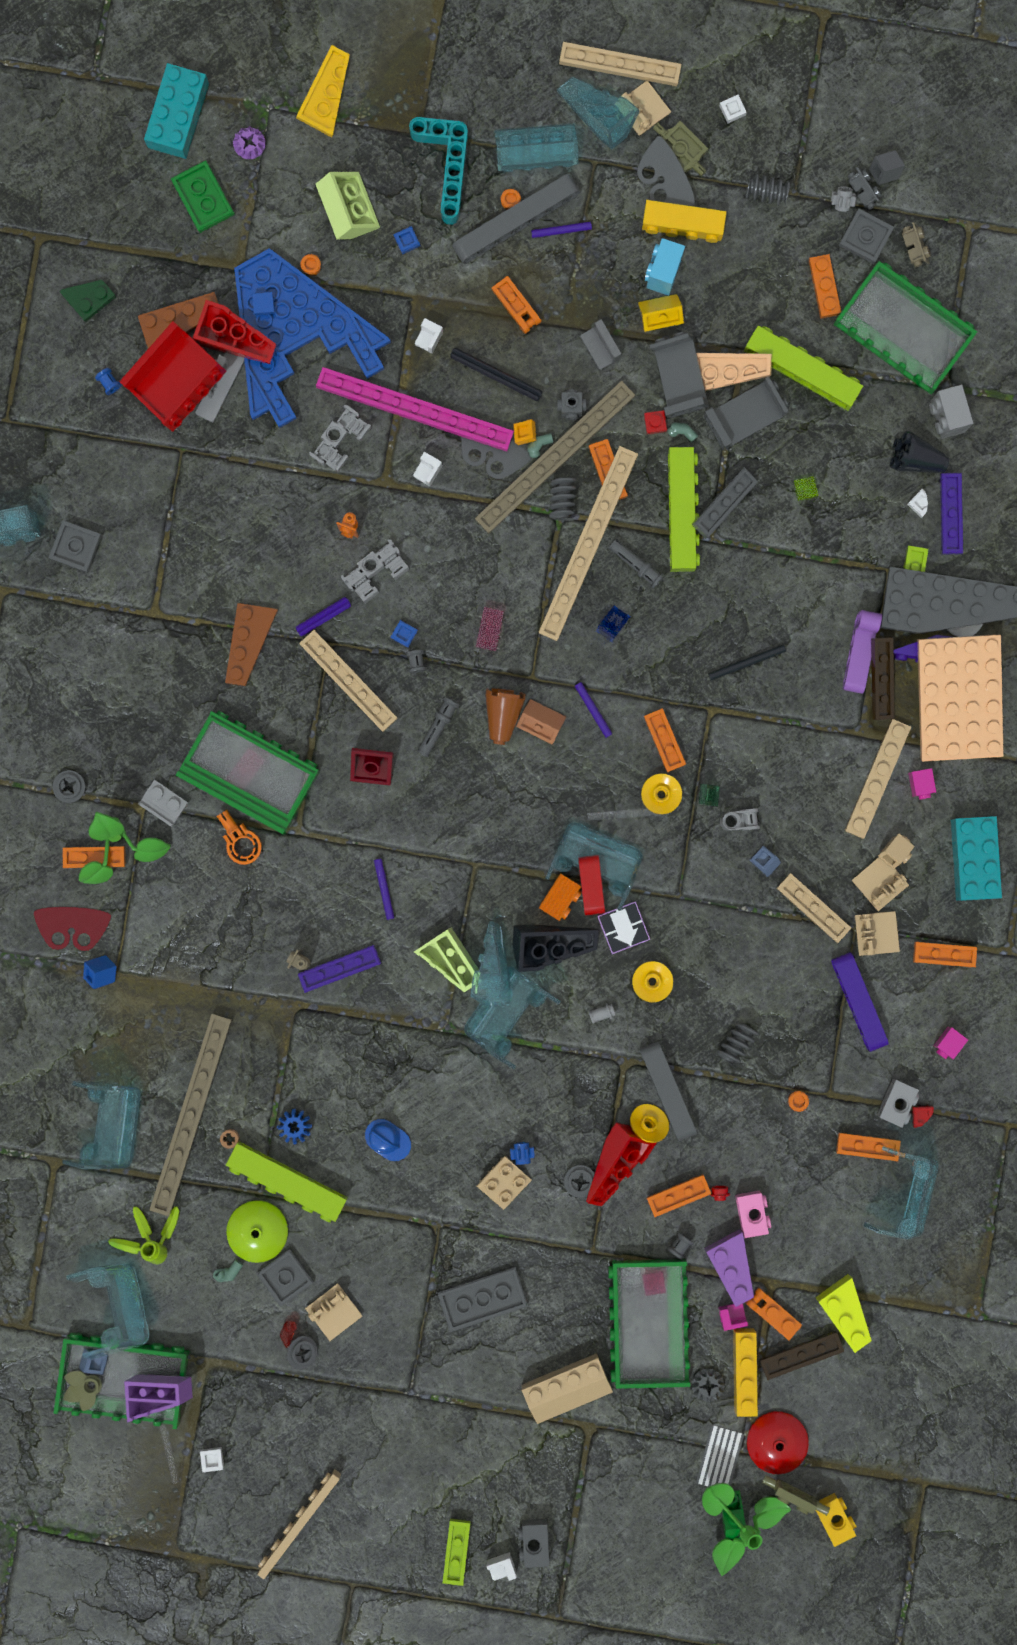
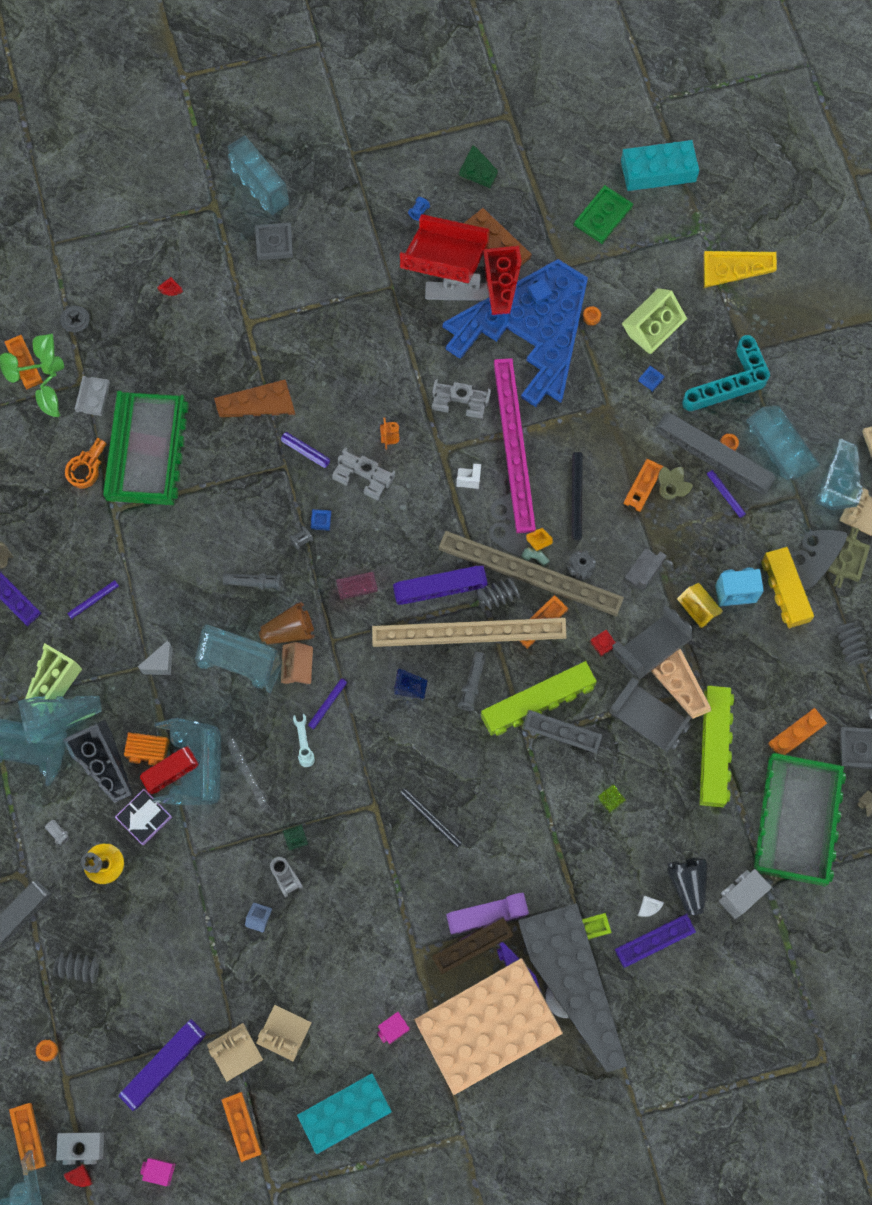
camera: 65 degrees right, 15 degrees down
medium lavender gear [233,126,265,159] -> none
tan plate [299,630,398,732] -> none
dark red slope [350,748,394,786] -> none
white panel [415,318,443,353] -> none
yellow dish [641,774,682,814] -> none
orange plate [644,708,686,773] -> none
sand green arm [668,422,698,443] -> none
tan plate [776,873,851,943] -> none
tan plate [845,719,911,839] -> none
tan brick [878,833,915,869] -> none
none -> dark grey bush [81,852,102,873]
none -> light grey slope [138,641,173,675]
none -> red tile [157,277,183,296]
none -> clear light blue windscreen [195,625,282,693]
none -> light aqua brick [293,714,315,767]
none -> dark purple beam [393,566,488,605]
none -> olive plate [658,466,693,500]

